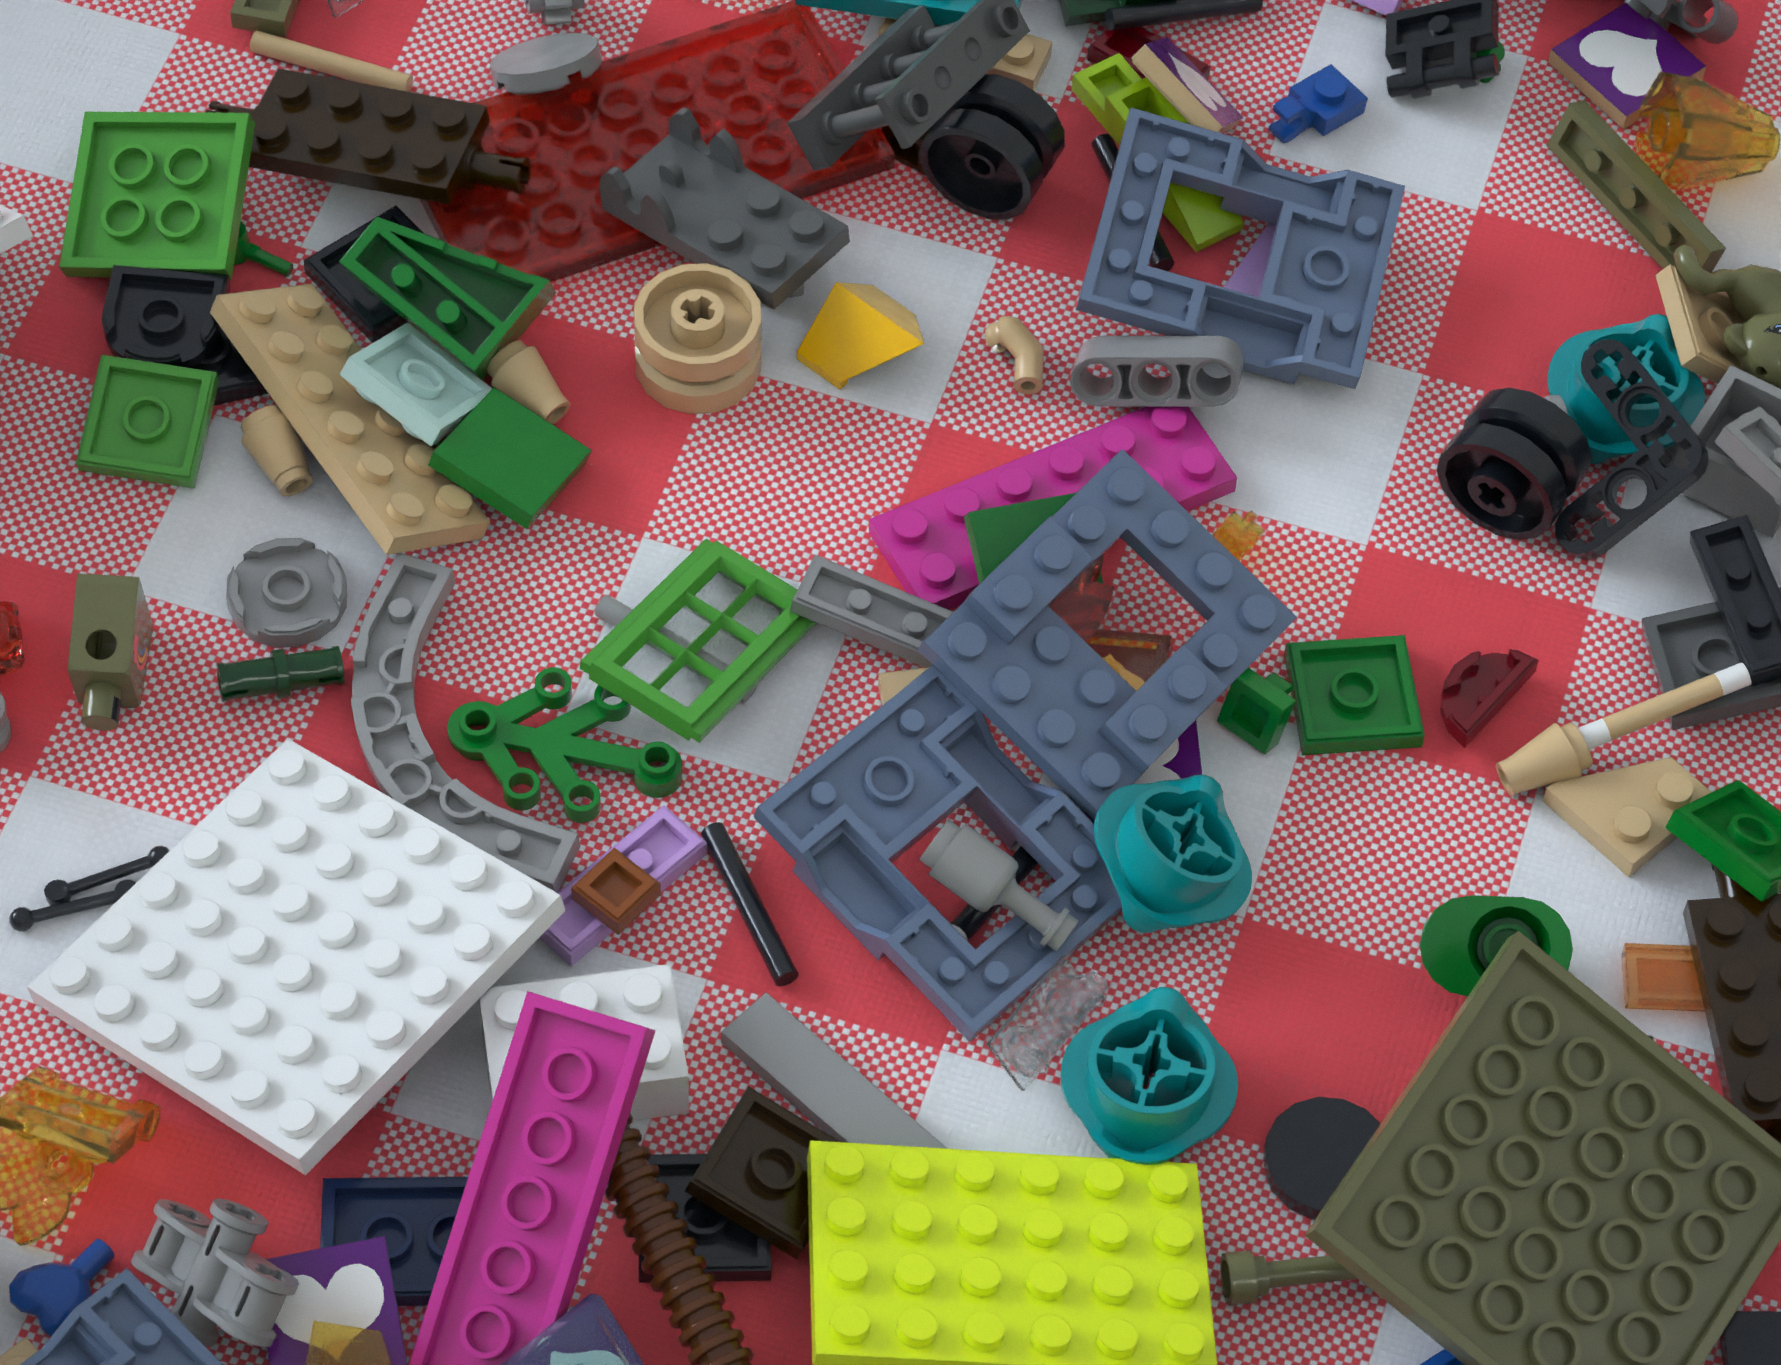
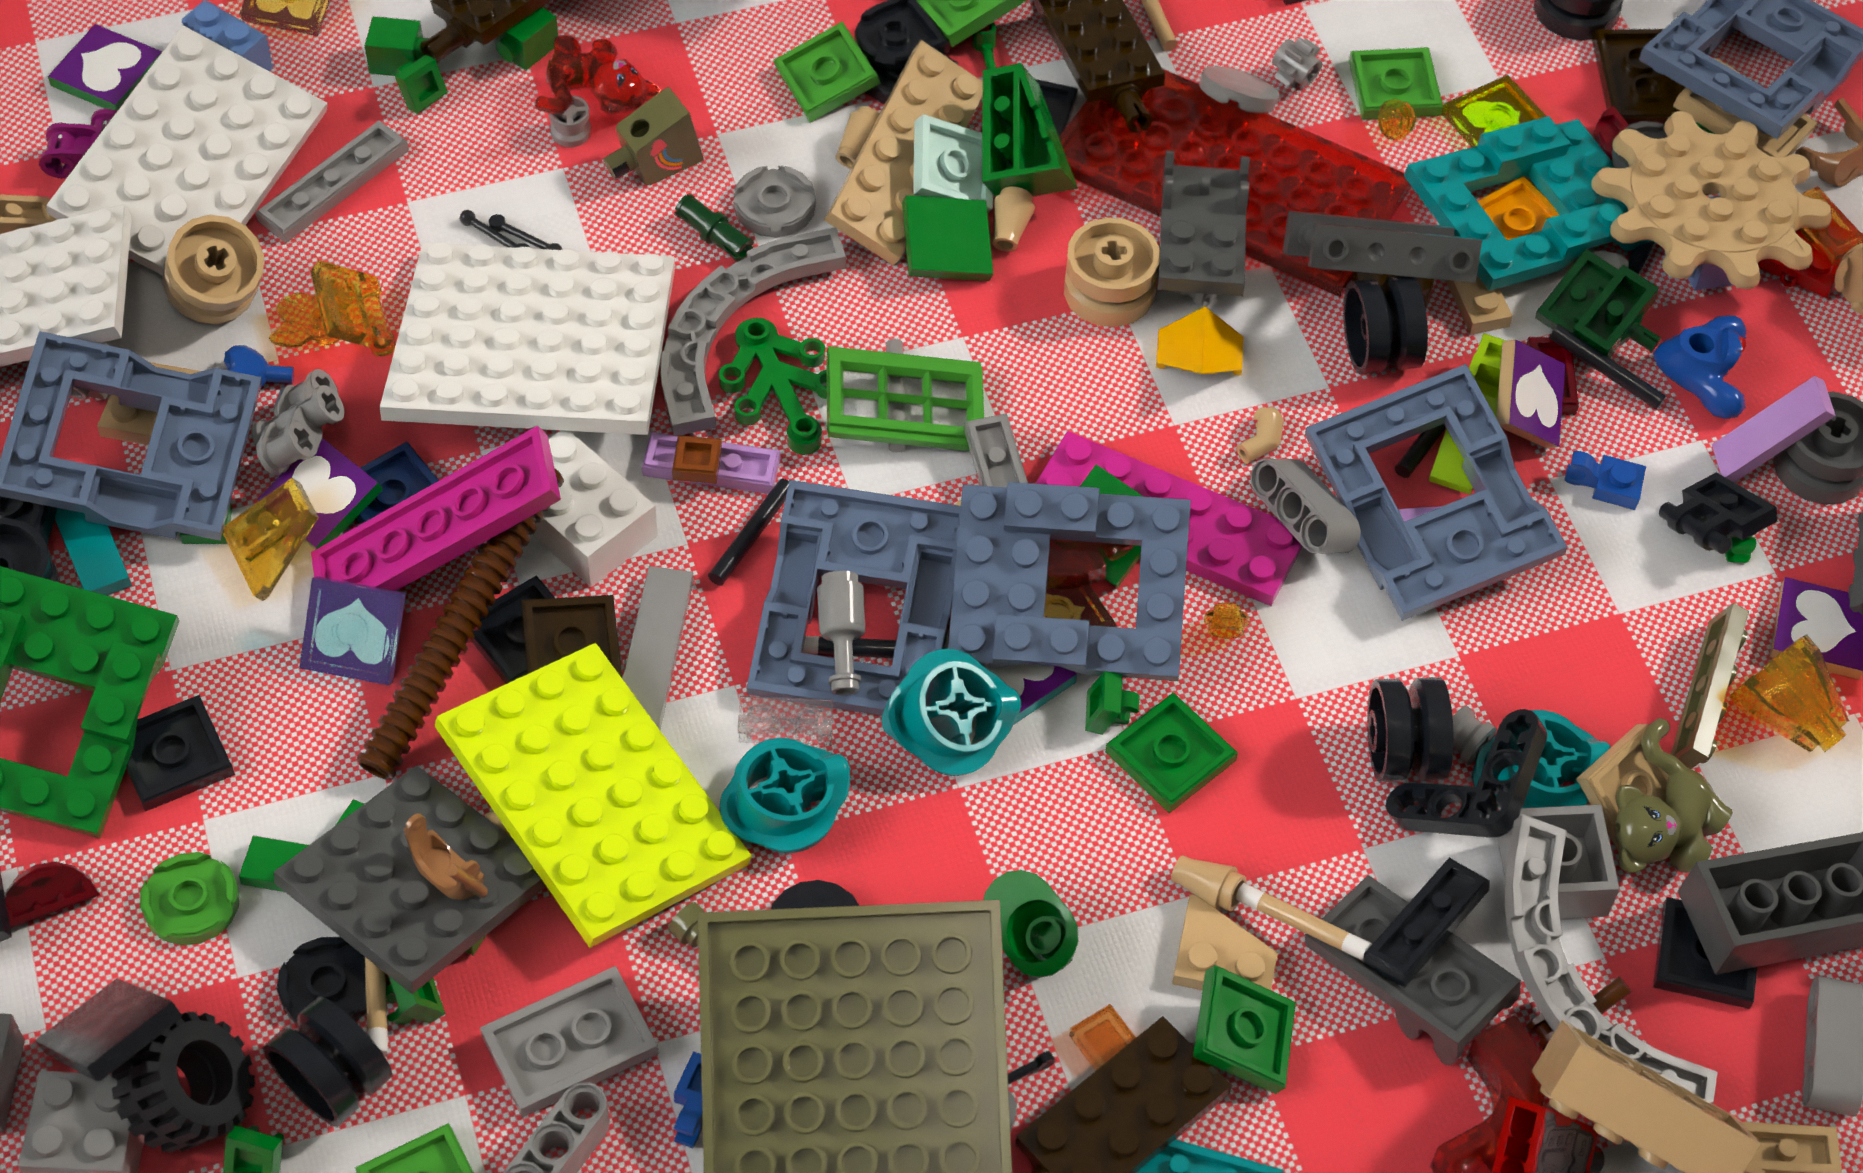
camera: 55 degrees right, 0 degrees up
dark red plate [1440,649,1539,748] -> none

